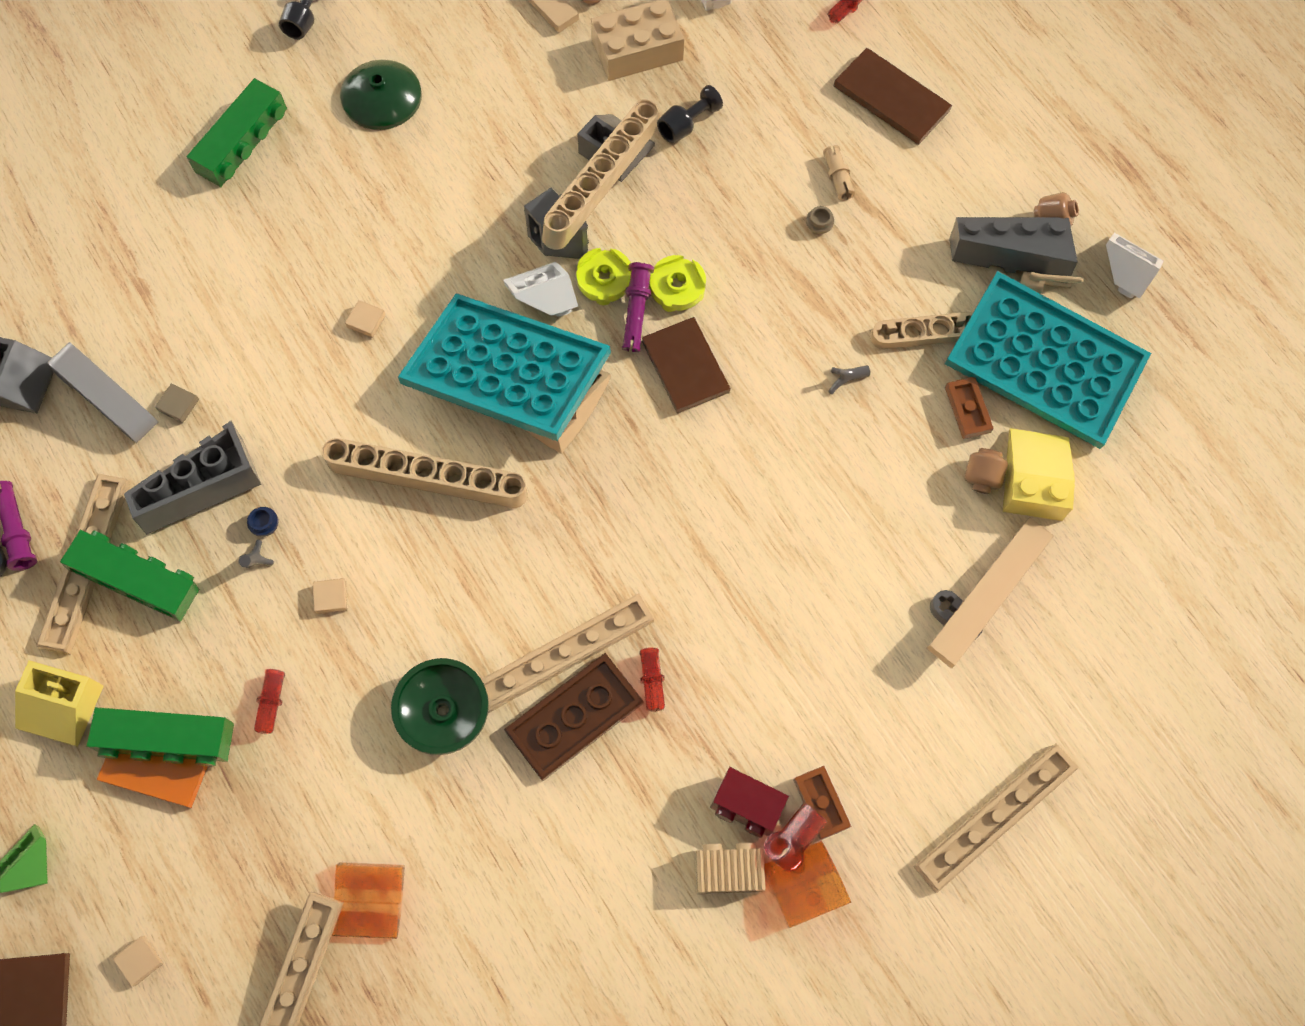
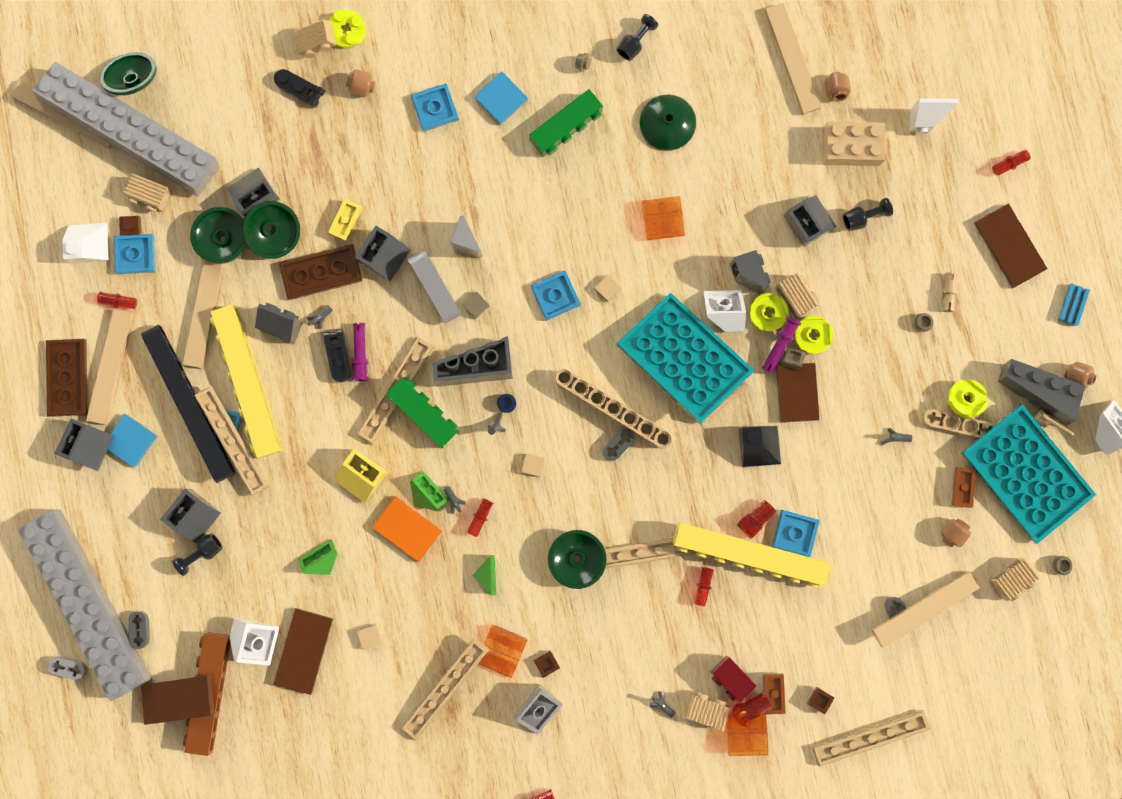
camera: 25 degrees right, 15 degrees up
green brick [86,707,234,766] -> none
reddish brown tile [504,653,644,782] -> none
tan beam [542,99,659,250] -> none
light yellow slope [1003,428,1075,521] -> none
none -> bright green slope [410,471,448,511]
none -> dark azure tile [411,83,459,132]
none -> dark grey bar [444,486,466,514]
none -> light grey slope [451,215,483,258]
none -> bright green slope [473,555,496,595]
none -> dark azure tile [474,71,528,125]
none -> light grey slope [514,684,563,734]
none -> dark azure tile [531,271,581,321]
none -> reddish brown tile [534,650,560,678]
none -> dark tan plate [575,53,591,72]
none -> dark grey beam [603,429,634,461]
none -> clear orange slope [642,196,685,241]
none -> dark grey bar [650,691,676,718]
none -> light yellow brick [672,522,831,588]
none -> clear red piece [737,500,777,539]
none -> black slope [739,426,781,468]
none -> dark azure tile [772,510,820,557]
none -> tan brick [776,272,818,319]
none -> dark tan tile [782,347,806,371]
none -> reddish brown plate [807,687,835,715]
none -> neon yellow plate [947,380,988,419]
none -> tan brick [989,558,1039,601]
none -> dark tan plate [1052,556,1072,575]
none -> dark azure tile [1058,283,1090,326]

